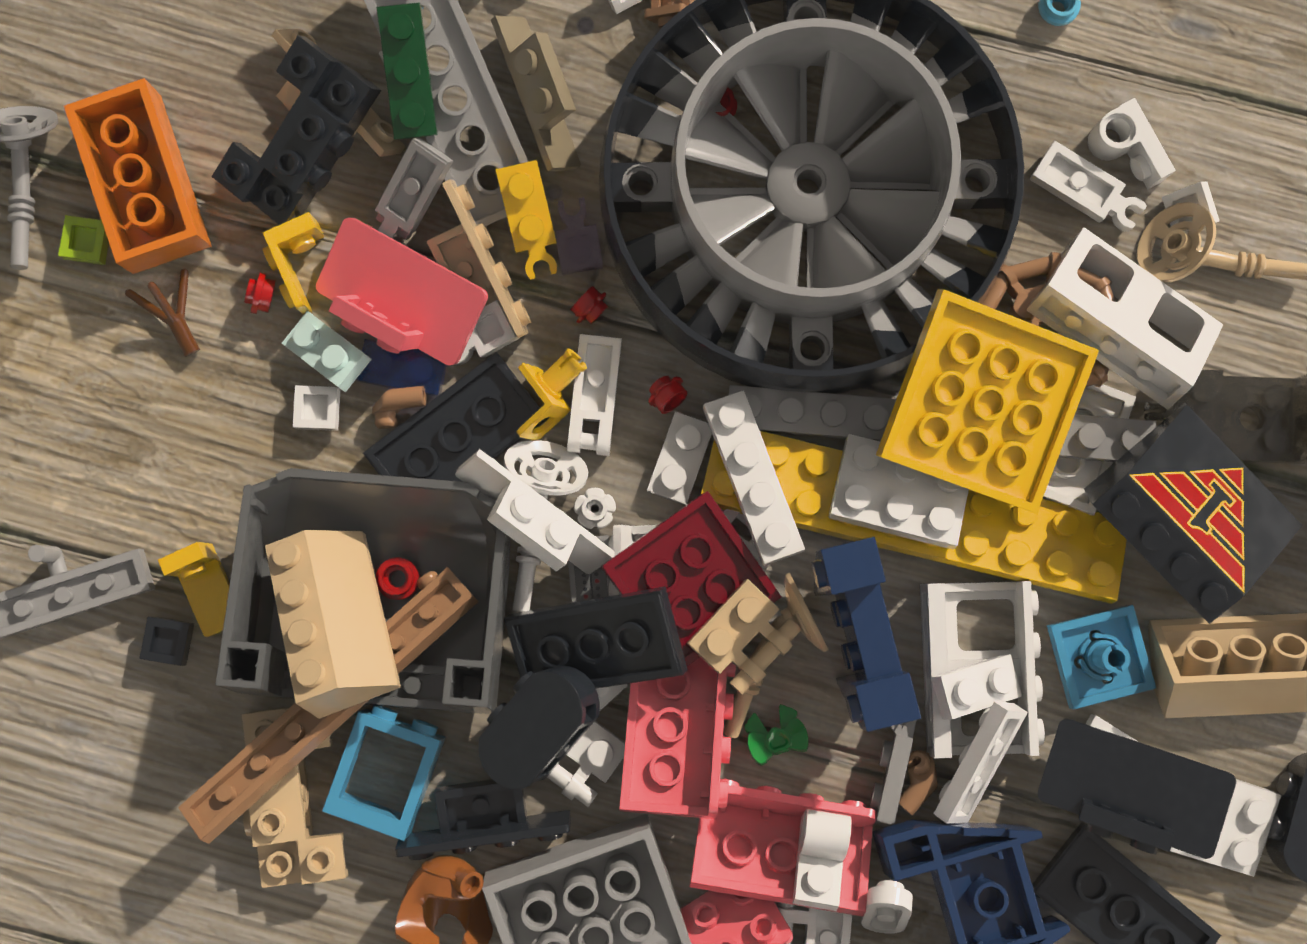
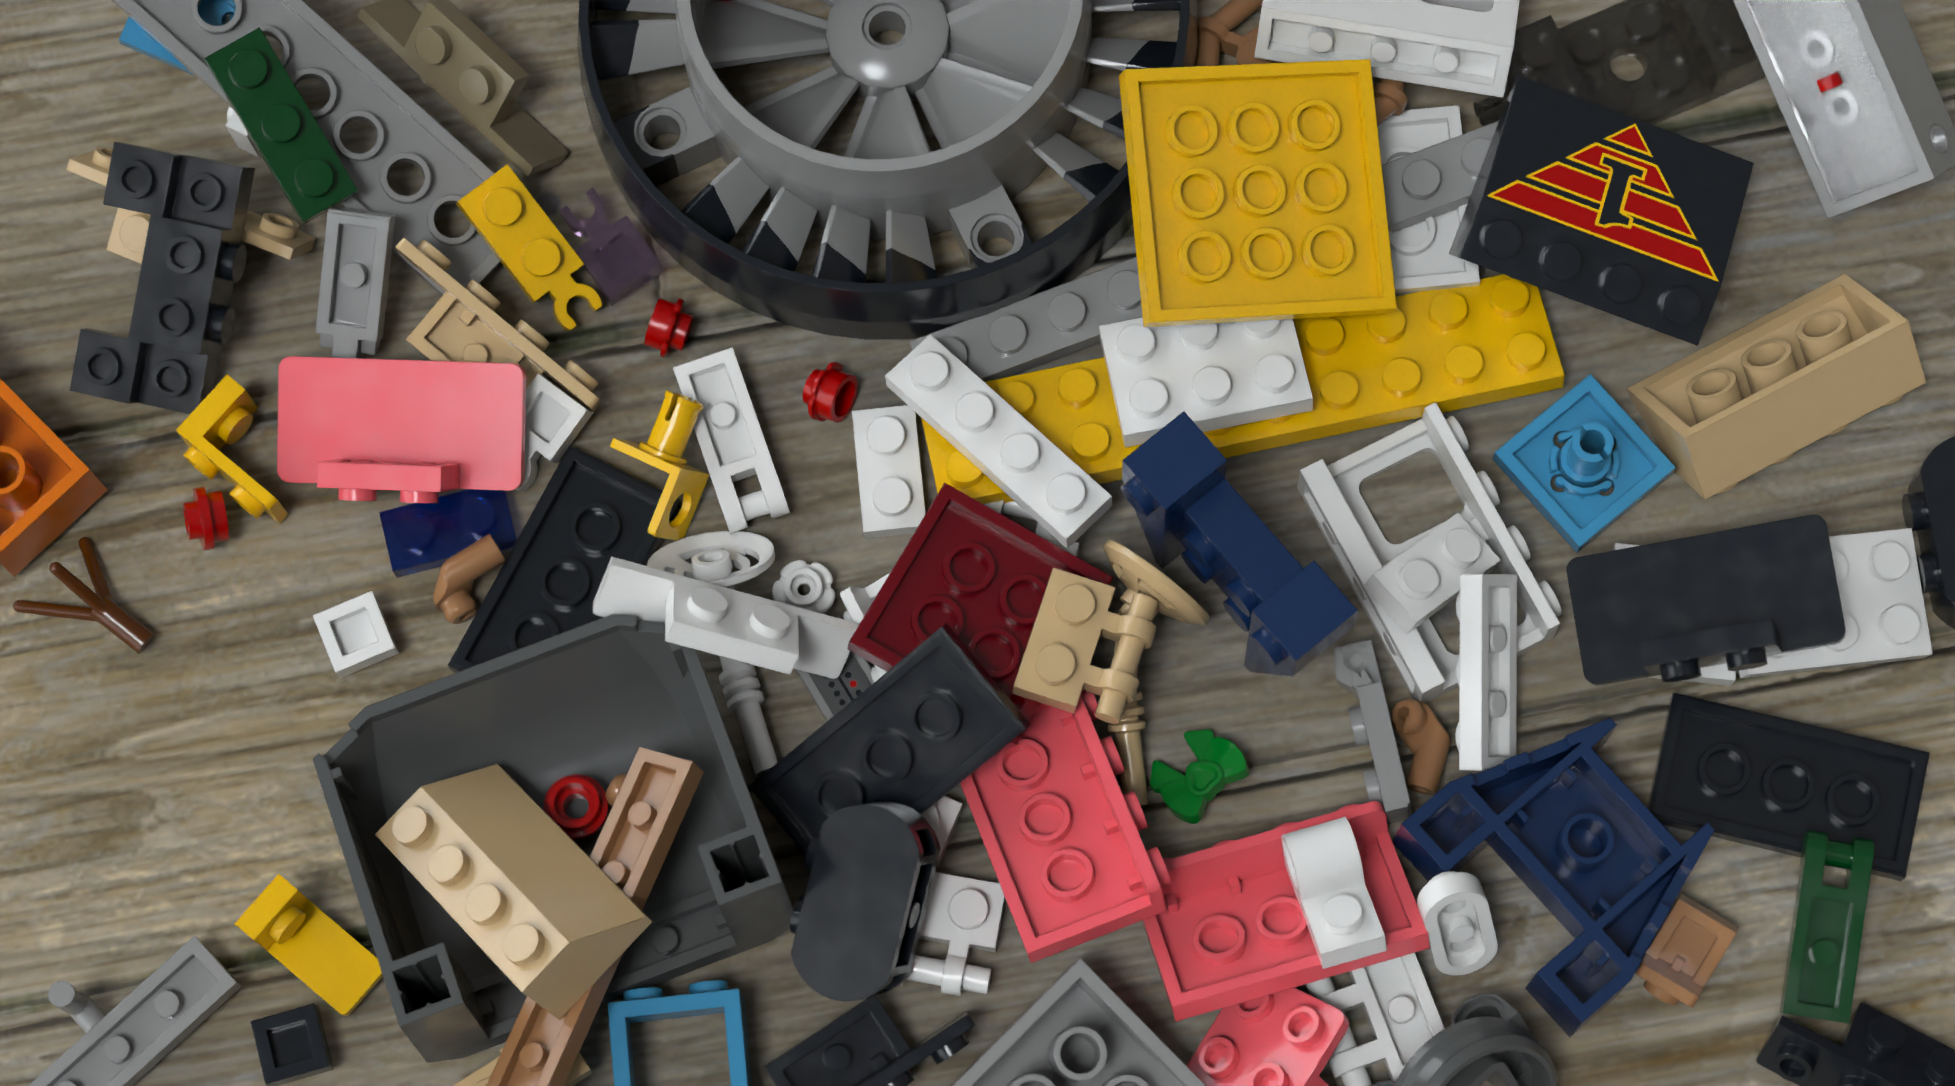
camera: 20 degrees left, 10 degrees down
light aqua plate [282,311,372,393] -> none

